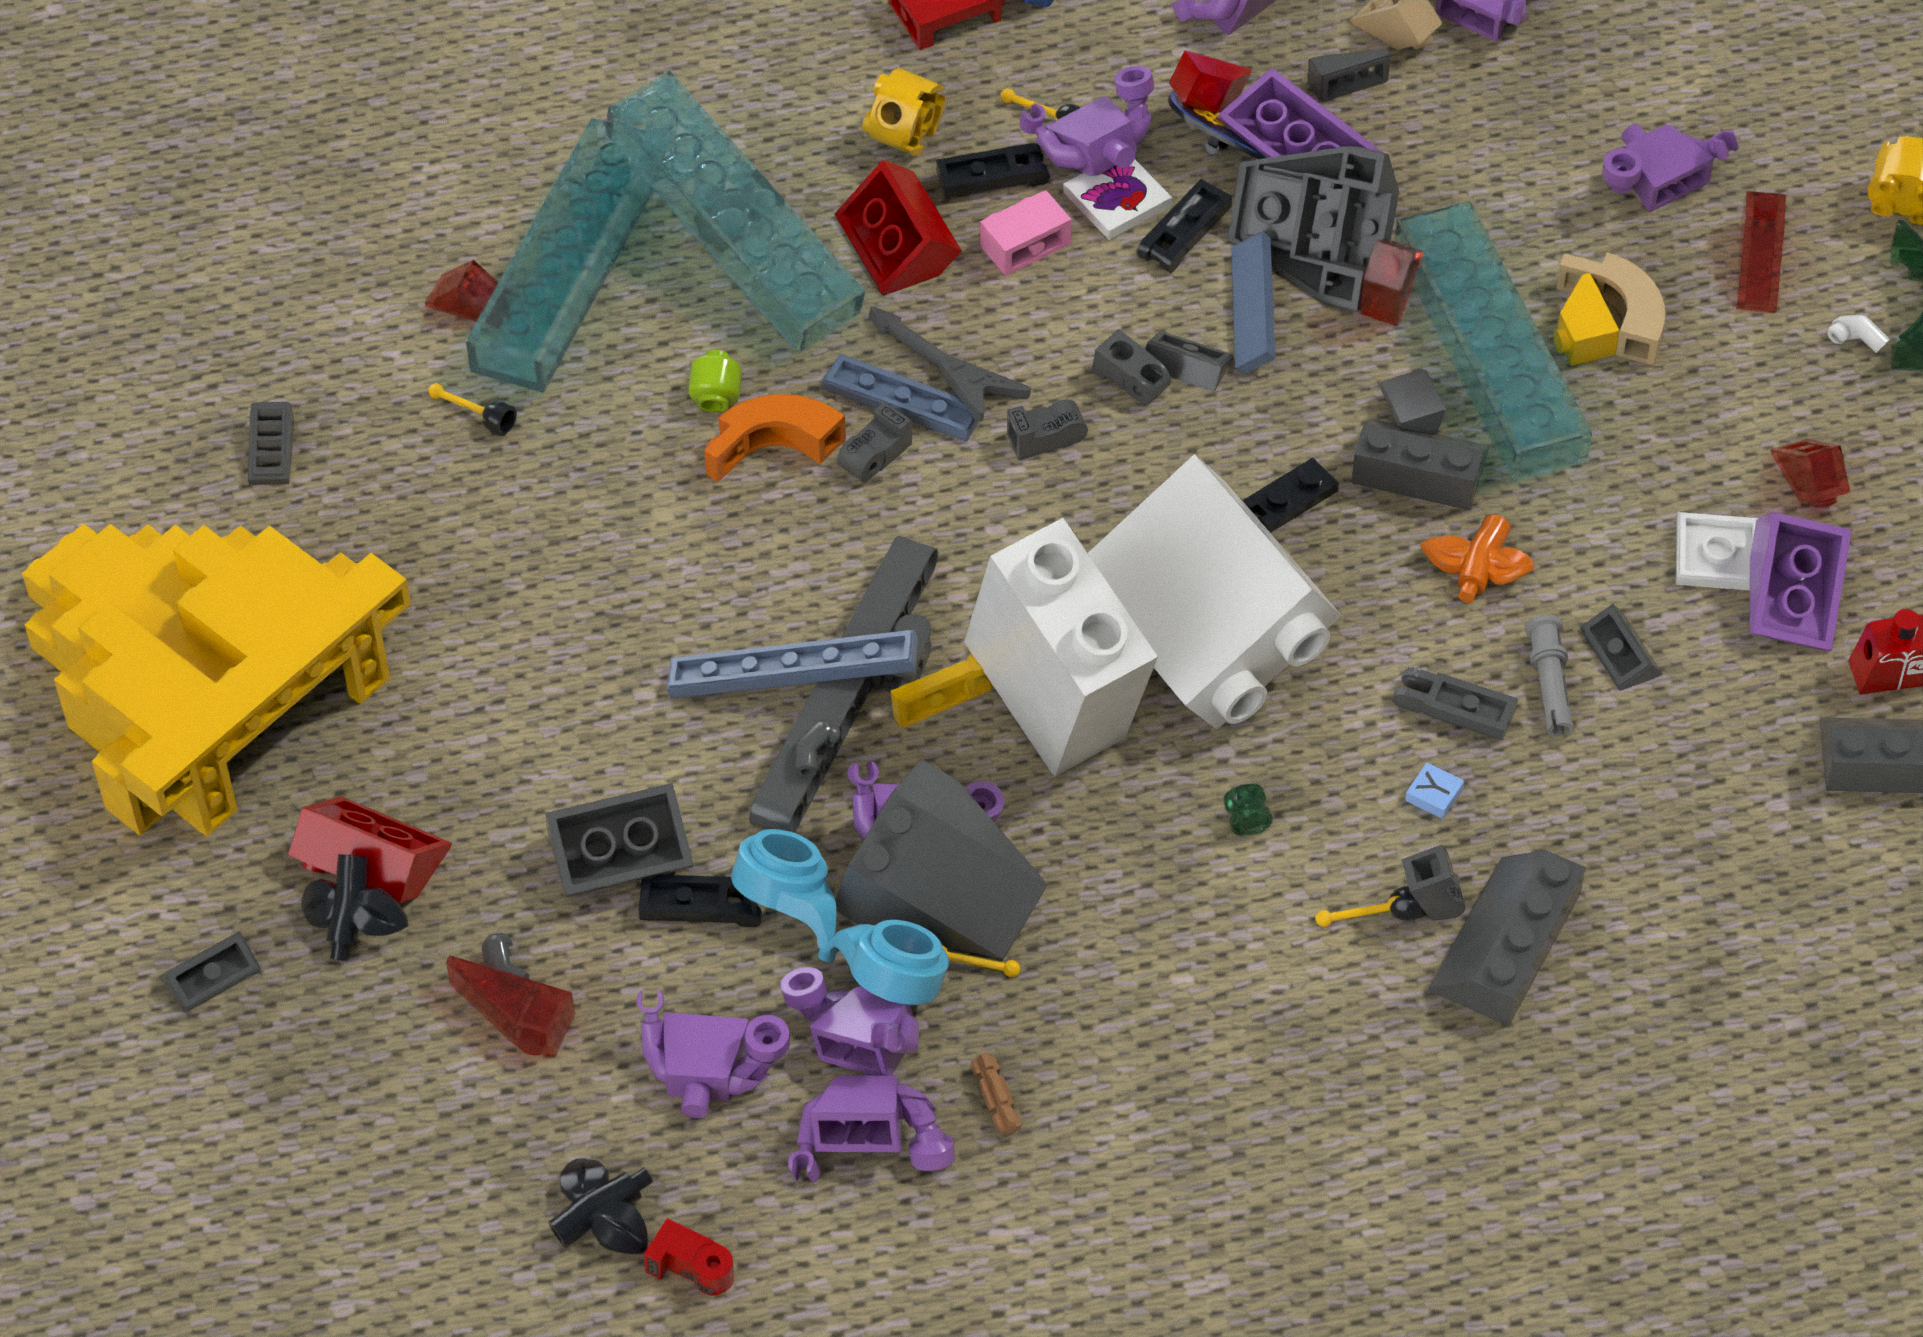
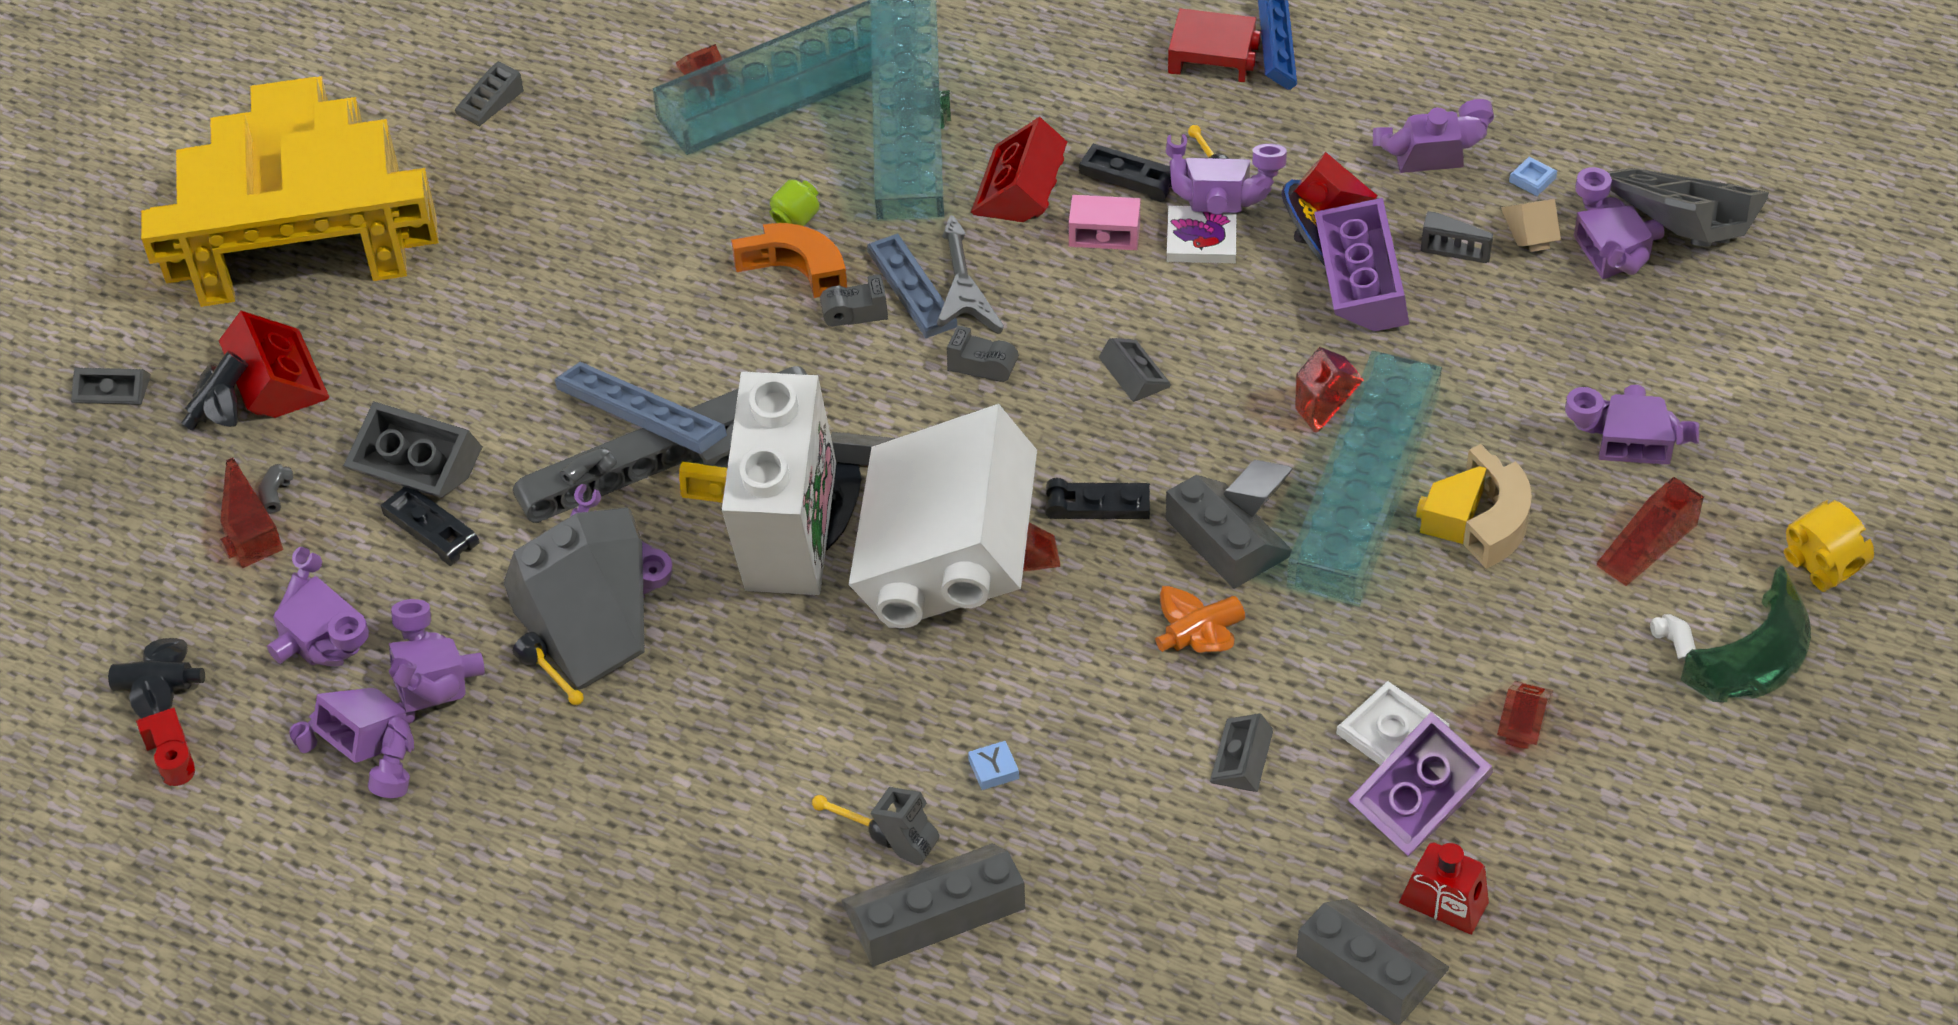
camera: 40 degrees right, 5 degrees down
black hinge [428,383,517,436] -> none
medium azure piece [731,829,949,1005] -> none
yellow brick [862,68,946,156] -> none
medium nougat axle [971,1053,1022,1135] -> none
dark grey leg [1092,329,1171,405] -> none
black plate [1137,179,1232,274] -> none
clear green wheel [1223,783,1273,836] -> none
dark grey wedge [1227,146,1399,310] -> none
sand blue tile [1231,231,1276,374] -> none
dark grey hinge [1392,667,1518,740] -> none
light grey pin [1525,615,1574,737] -> none

